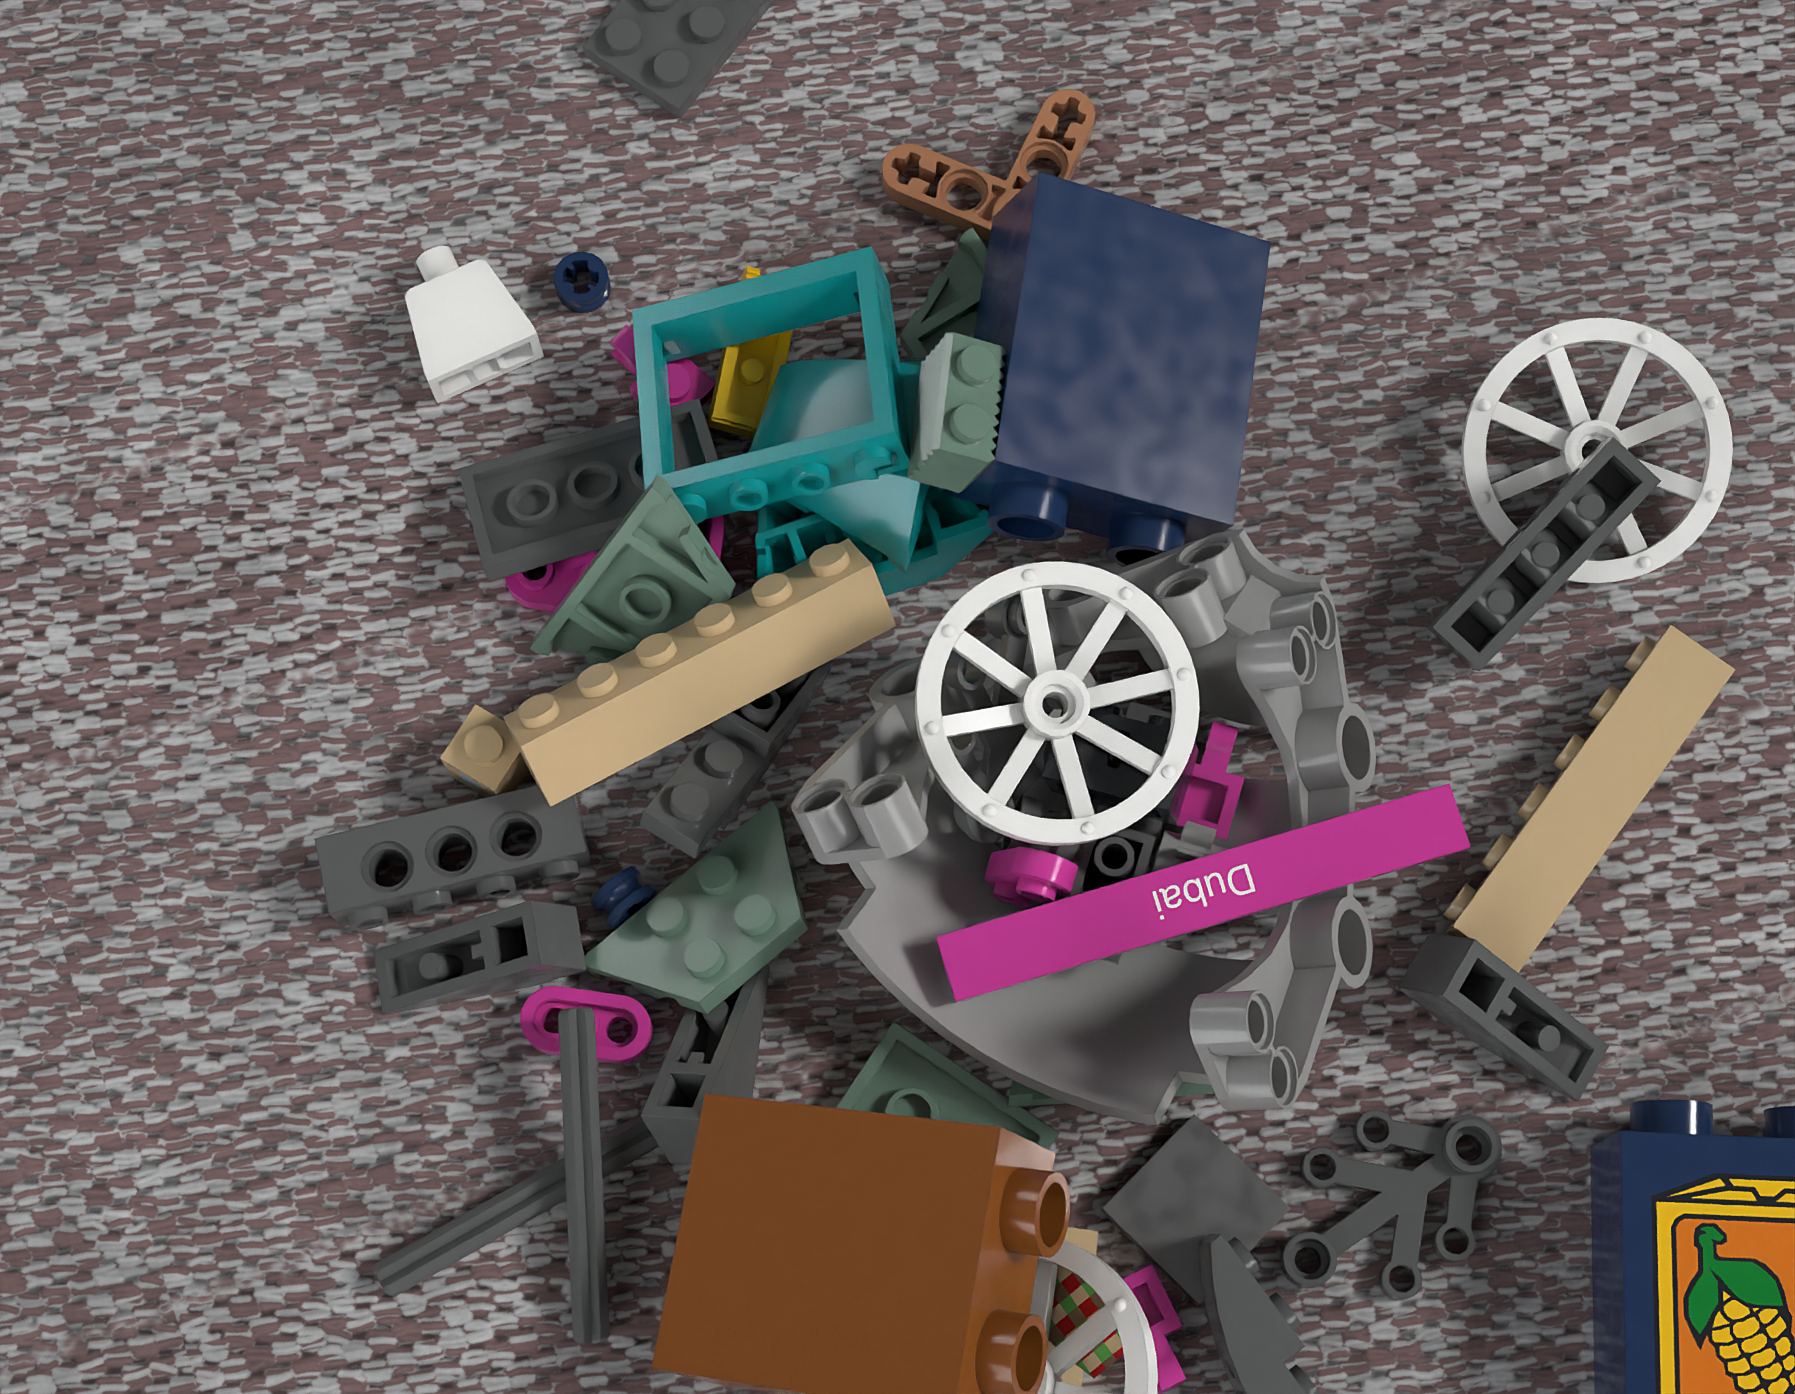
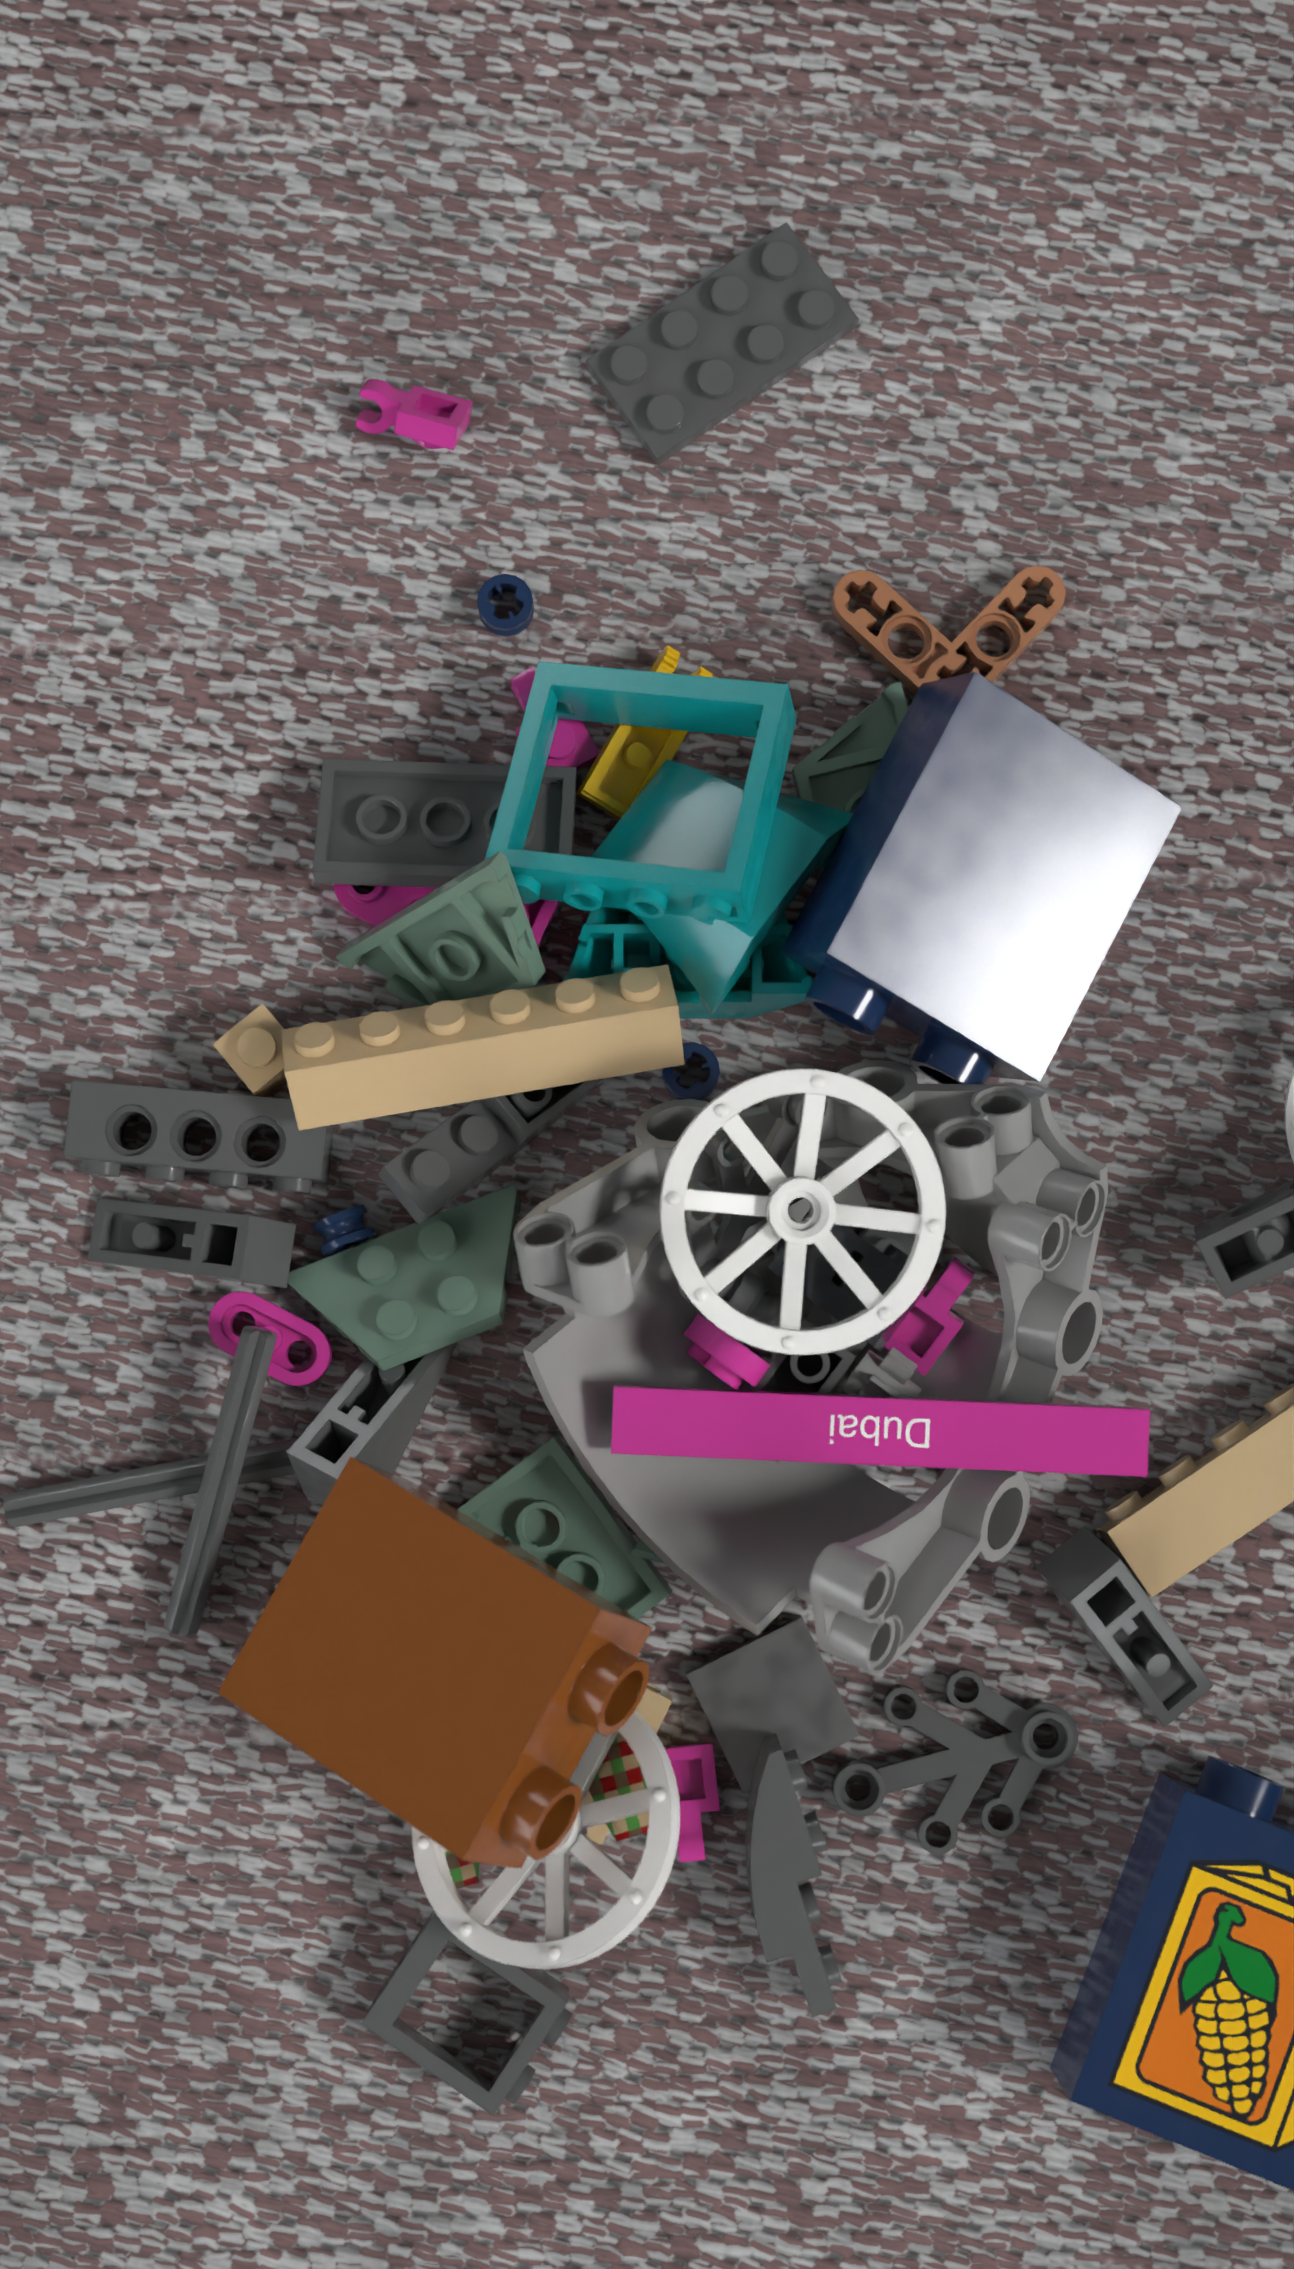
camera: 15 degrees right, 10 degrees up
white torso [404,246,544,403] -> none
sand green brick [907,332,1007,493] -> none
none -> dark pink plate [356,379,473,450]
none -> dark blue bush [662,1042,720,1100]

